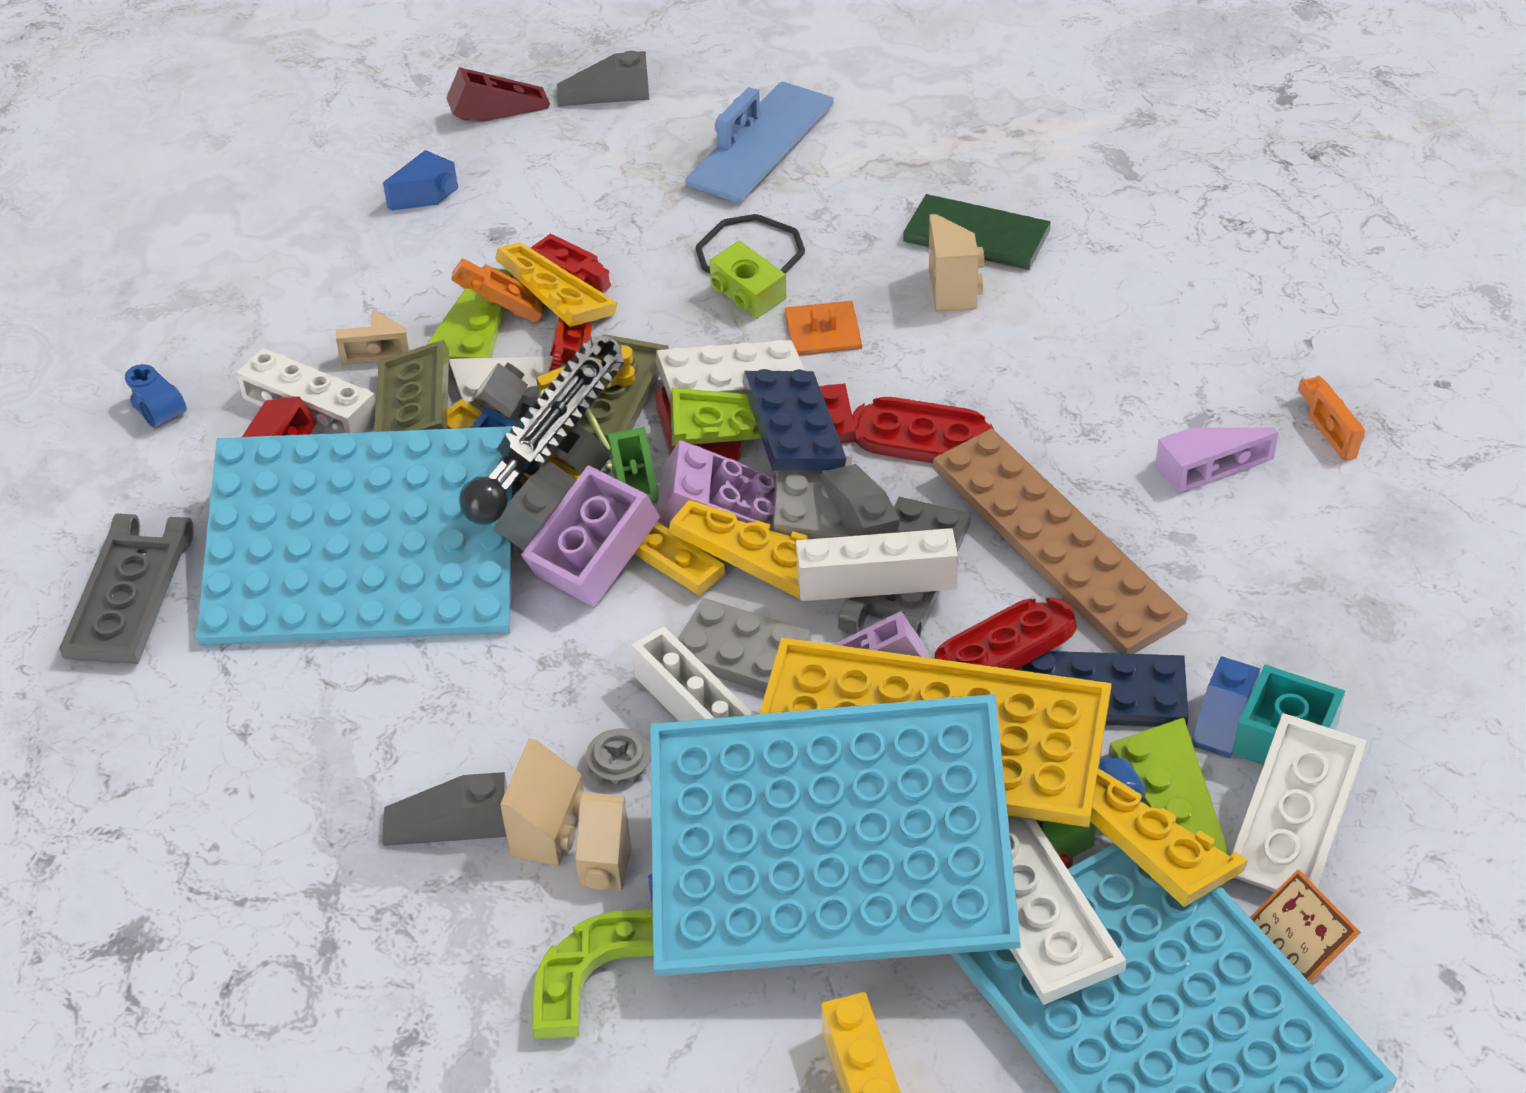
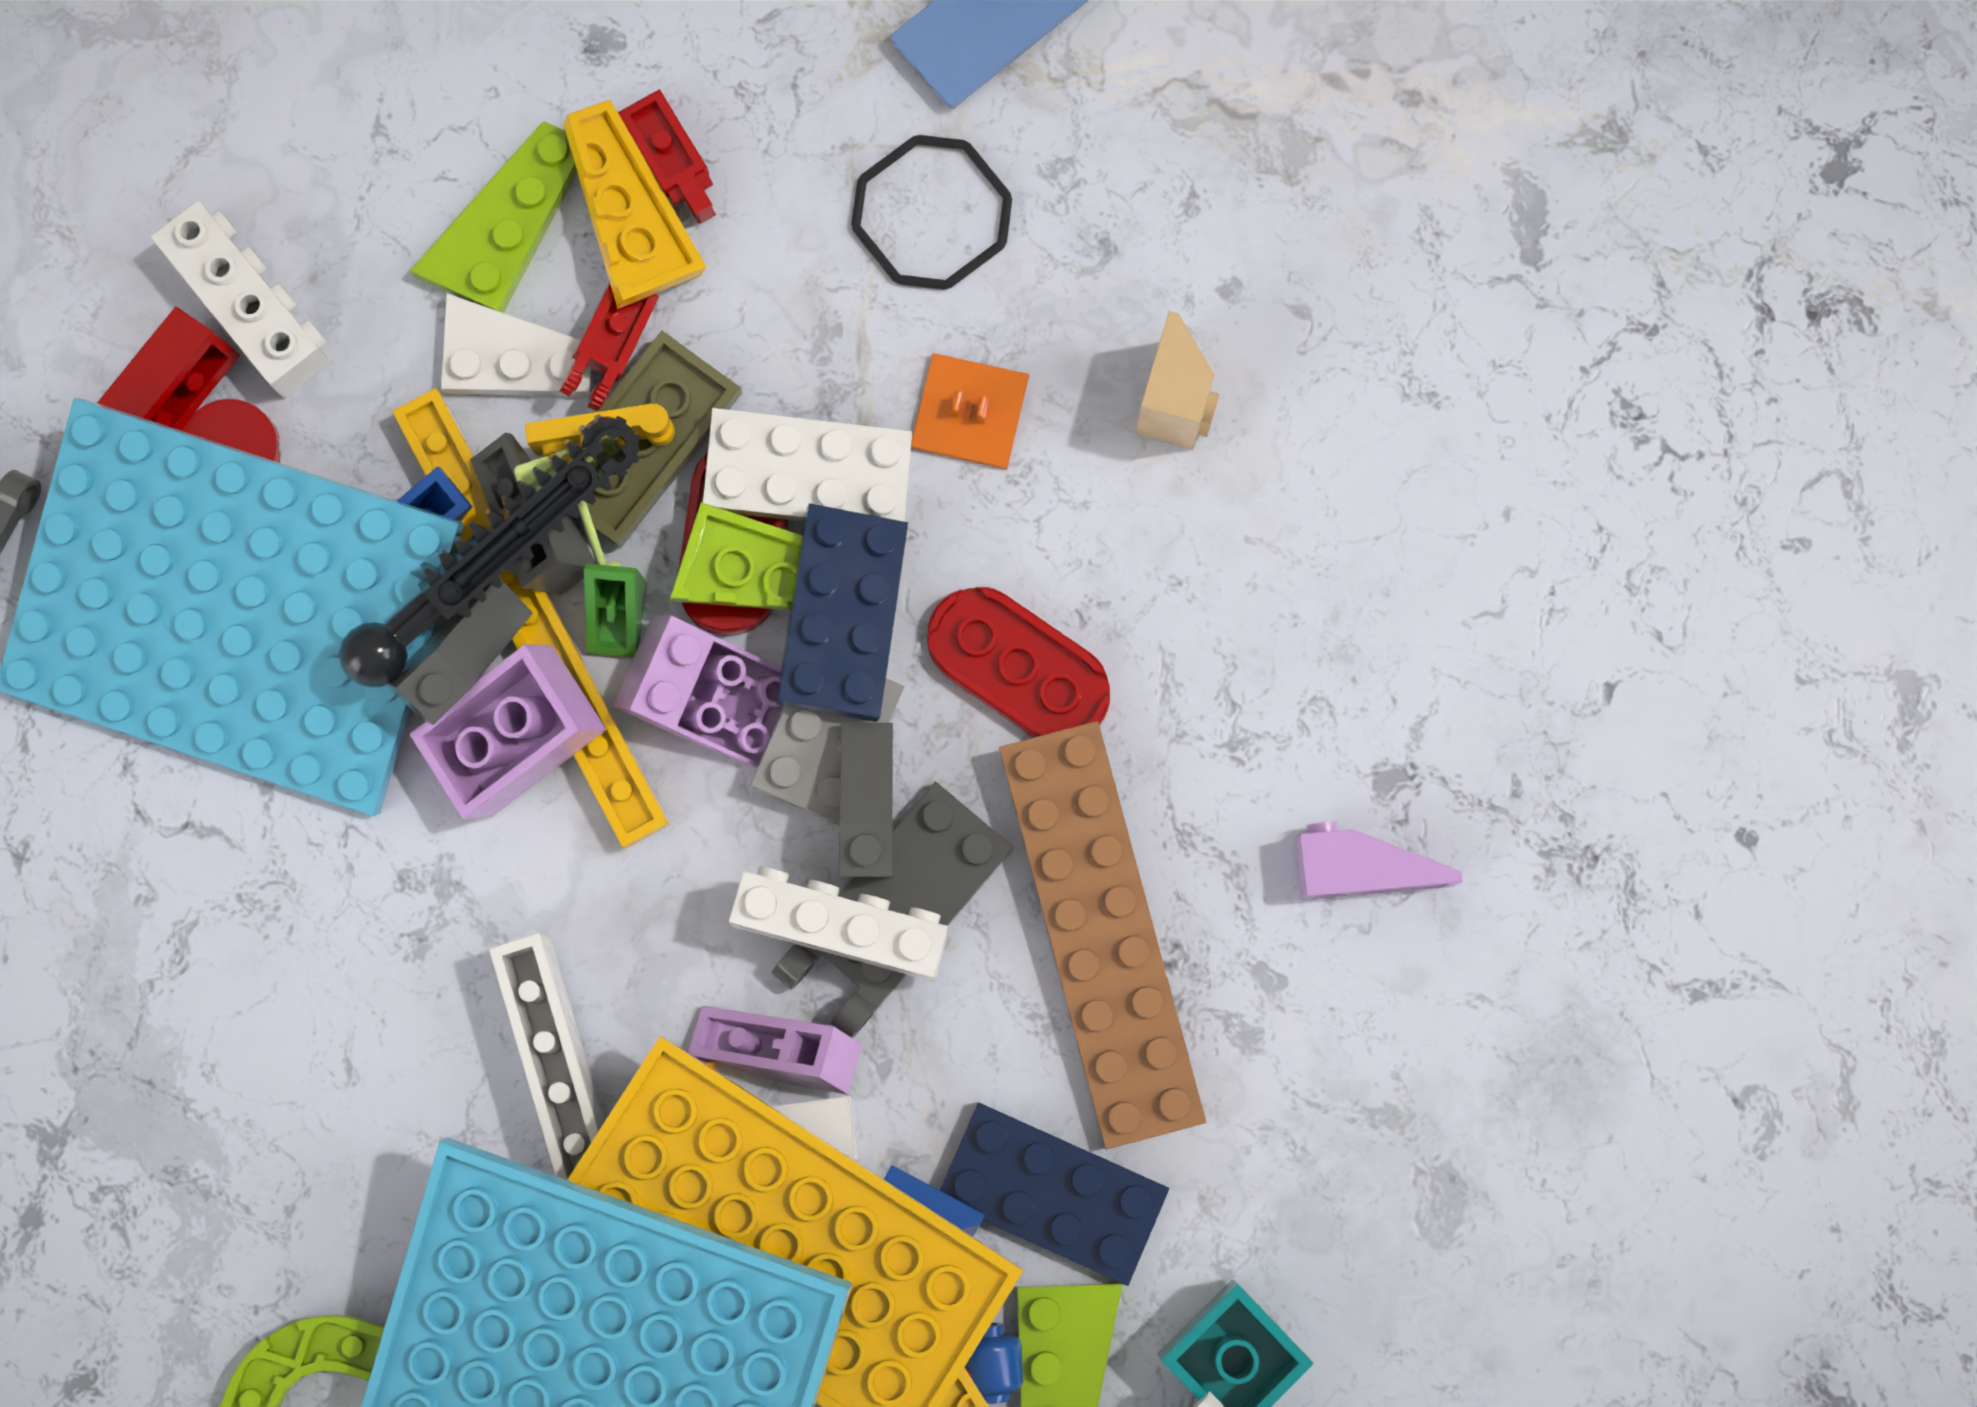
camera: 20 degrees right, 35 degrees up
blue piece [125,364,187,428] -> none
tan slope [336,310,410,365] -> none
olive plate [374,340,449,432] -> none
dark grey slope [382,772,508,846] -> none
orange hinge [451,258,543,324] -> none
dark grey slope [471,362,528,418] -> none
tan slope [500,738,584,866] -> none
tan slope [575,792,632,890] -> none
light grey gear [586,728,651,786] -> none
yellow wing [668,500,808,599] -> none
light grey plate [678,598,811,692] -> none
lime brick [709,240,786,319] -> none
red plate [819,383,856,443] -> none
dark green tile [903,194,1051,270] -> none
red tile [934,597,1077,670] -> none
slope [1191,656,1261,759] -> none
orange hinge [1298,376,1365,461] -> none

